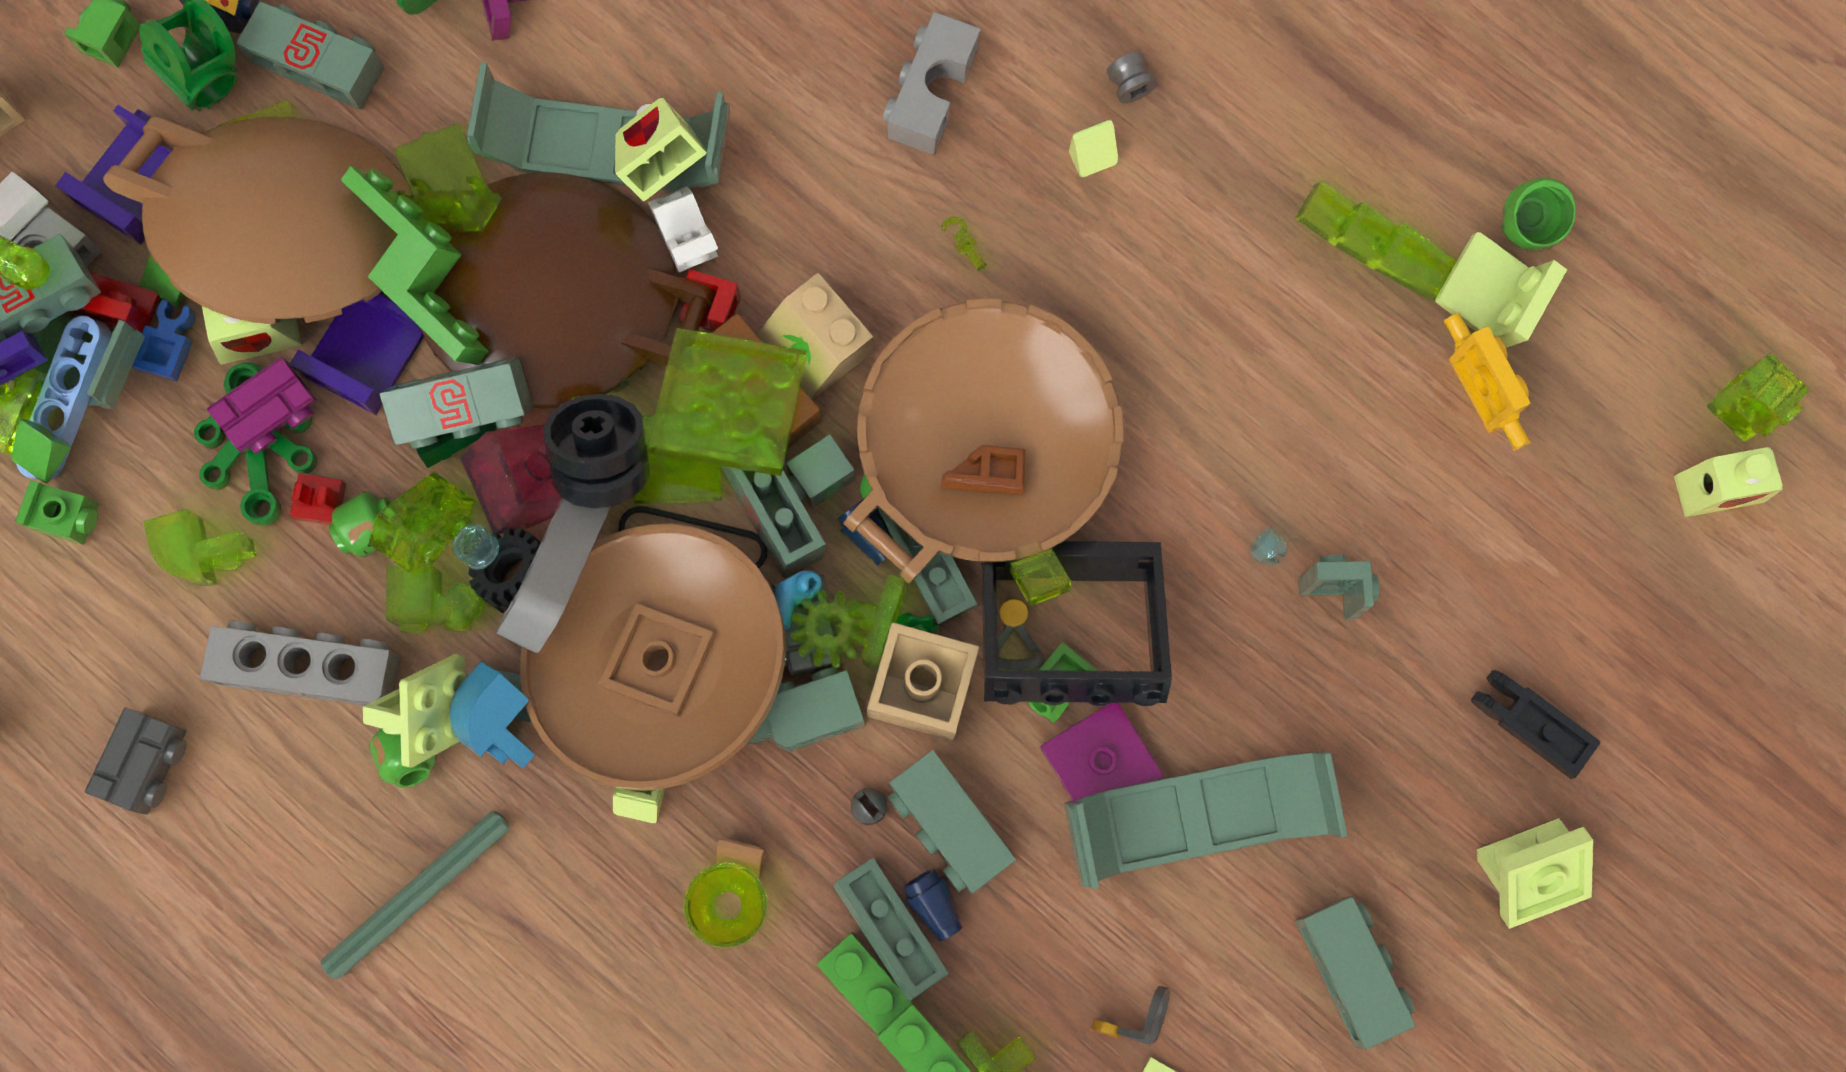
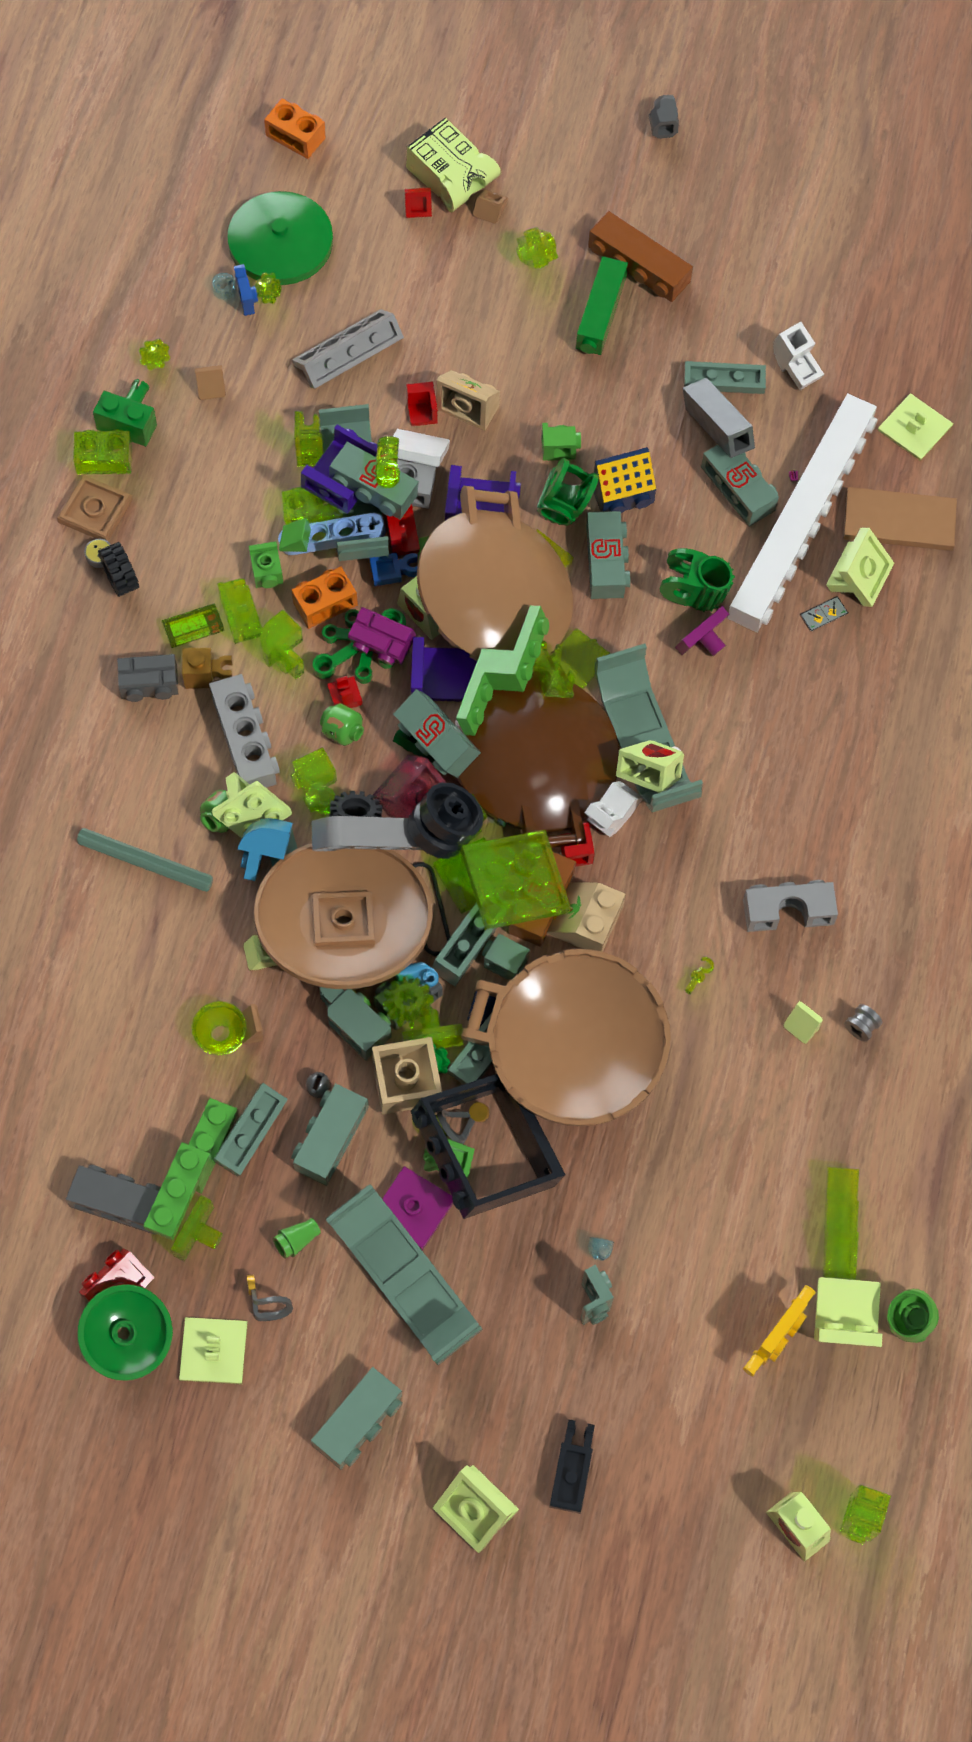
camera: 65 degrees right, 10 degrees down
clear neon green brick [369,471,476,574] -> none
clear light blue bush [452,524,499,570] -> none
dark blue cone [903,869,963,941] -> none
dark orange tile [941,445,1026,495] -> none
clear neon green tile [1010,548,1072,606] -> none
none -> clear neon green tile [162,603,224,648]
none -> pearl gold brick [182,648,233,689]
none -> clear neon green hinge [217,579,264,644]
none -> bright green cone [273,1218,321,1259]
none -> orange brick [292,566,358,629]

